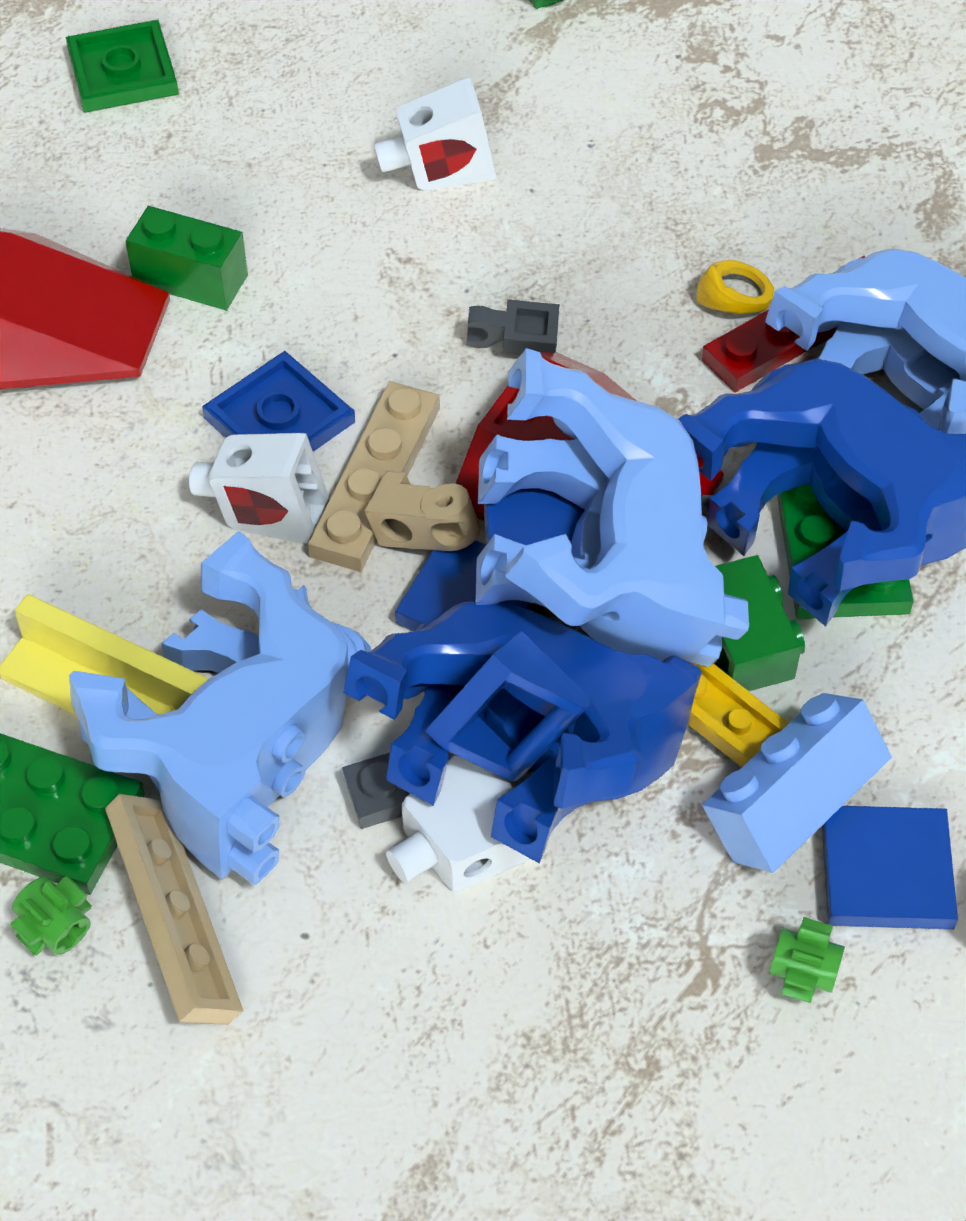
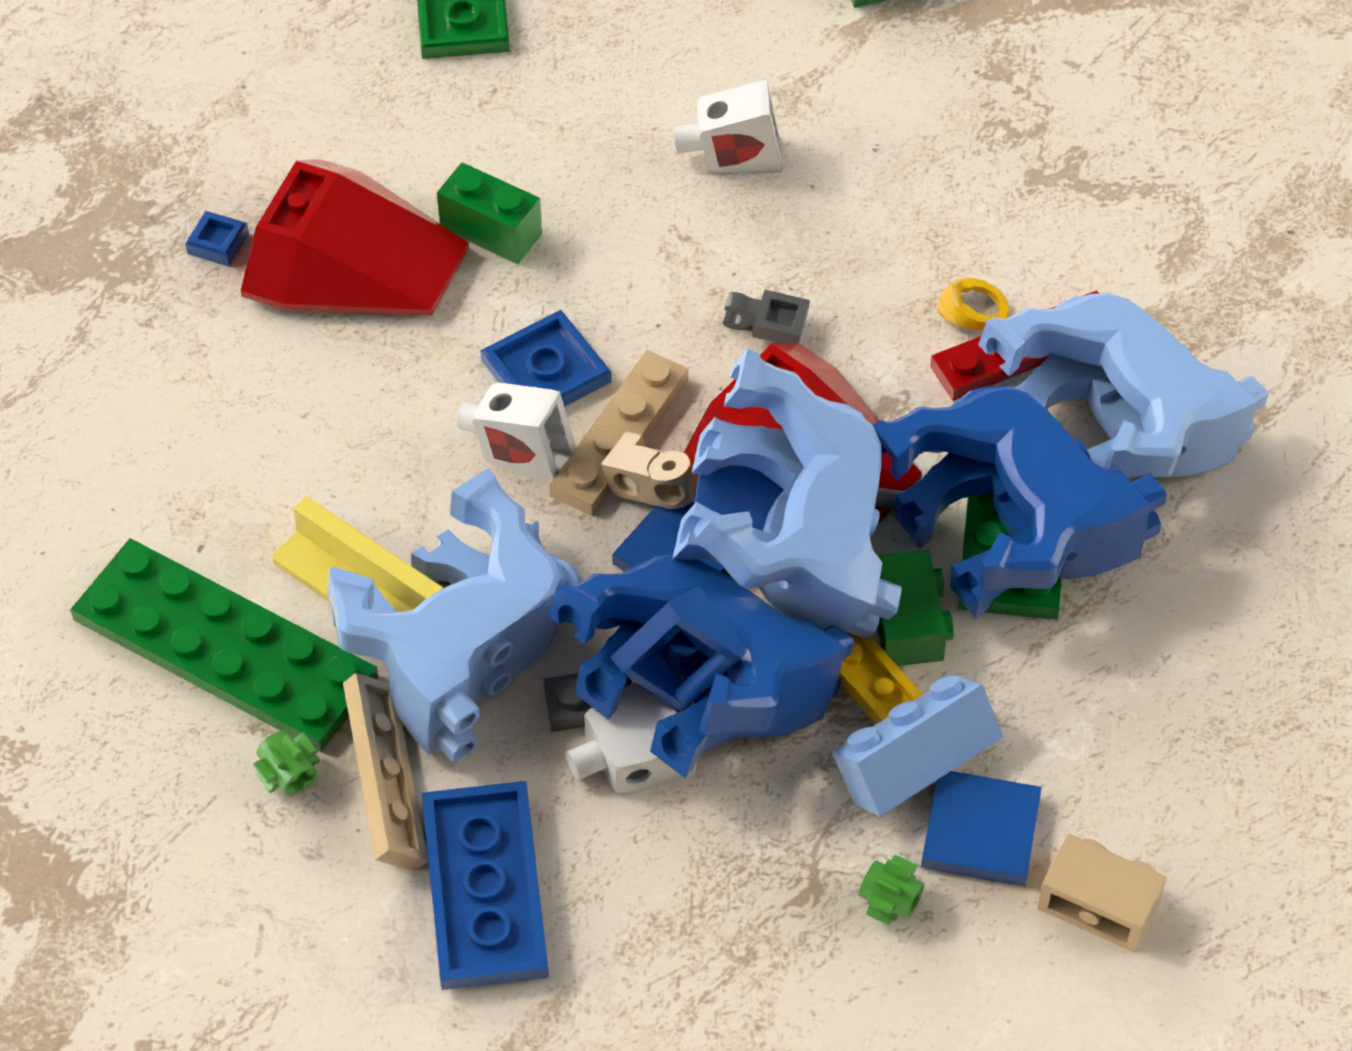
camera: 10 degrees right, 0 degrees up
none -> blue plate [422,781,549,990]

